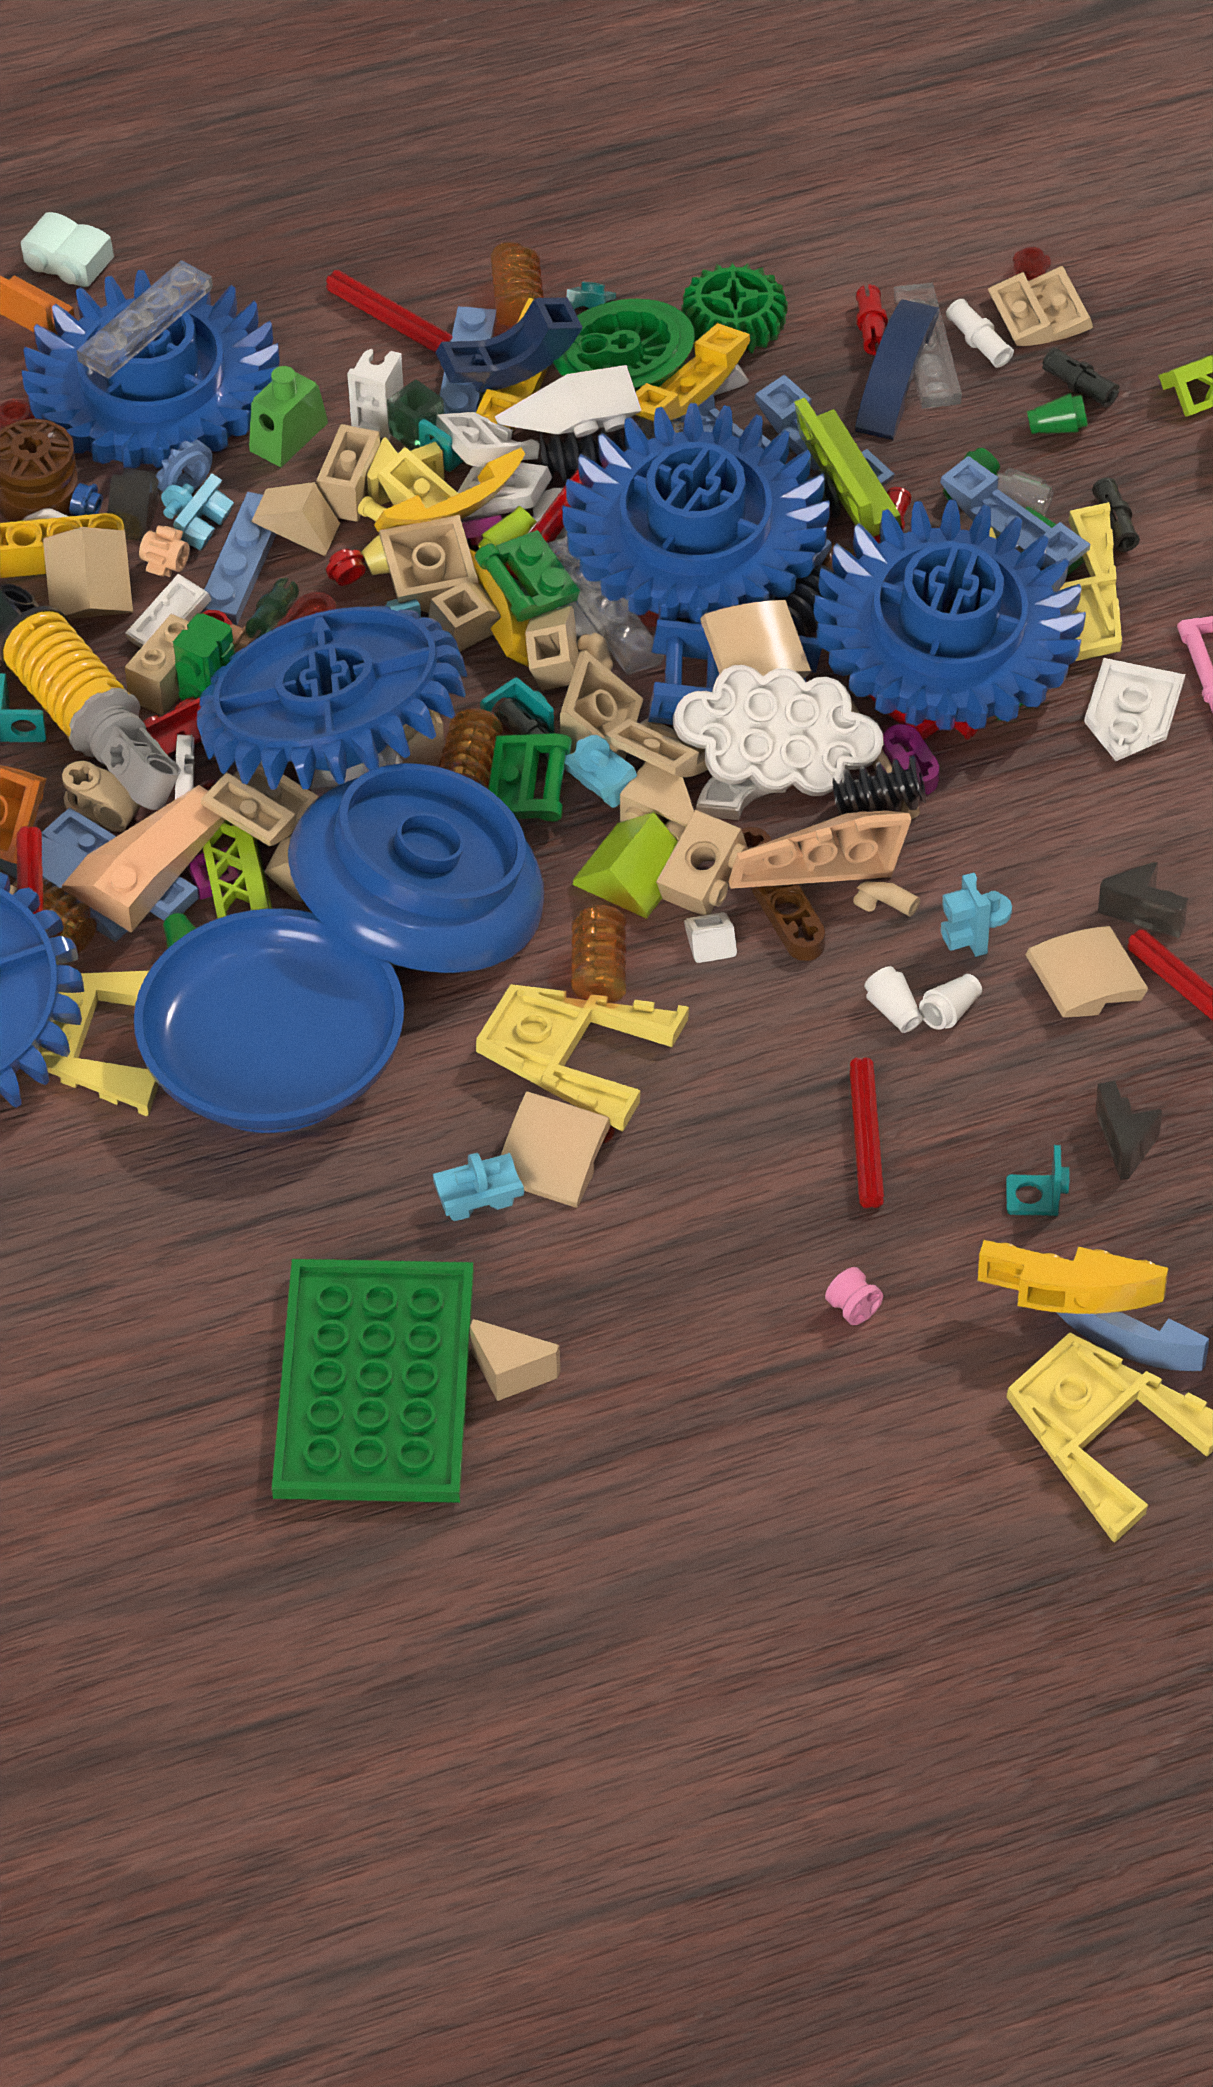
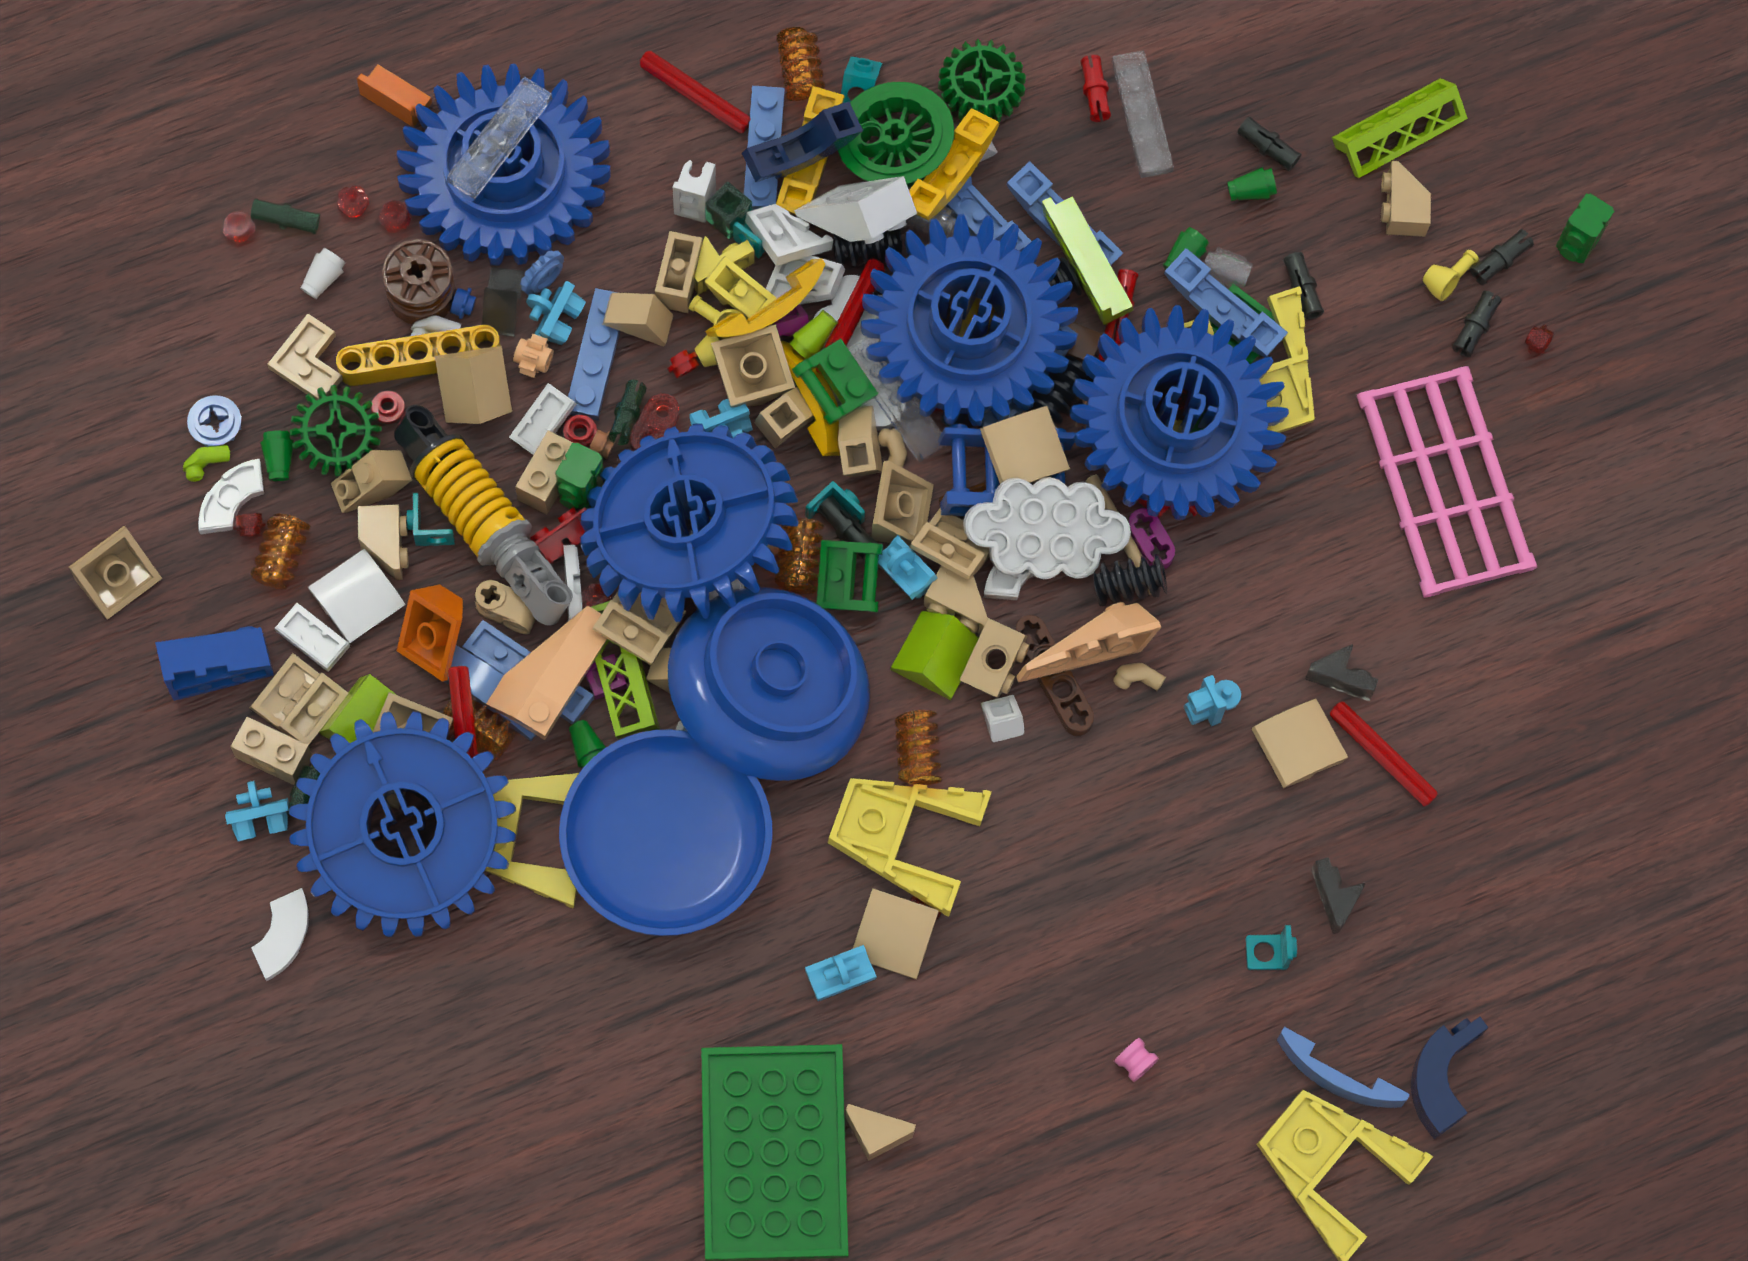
camera: 10 degrees left, 20 degrees up
light aqua brick [20,212,114,287] -> none
bright green torso [249,366,328,468] -> none
red axle [850,1057,884,1209] -> none
dark blue slope [855,299,940,440] -> none
white cone [864,966,923,1033] -> none
white cone [919,974,982,1030] -> none
white pin [946,299,1014,368] -> none
yellow slope [977,1240,1168,1314] -> none
tan slope [988,266,1094,346] -> none
clear red plate [1013,246,1051,281] -> none
white tile [1084,658,1185,761] -> none

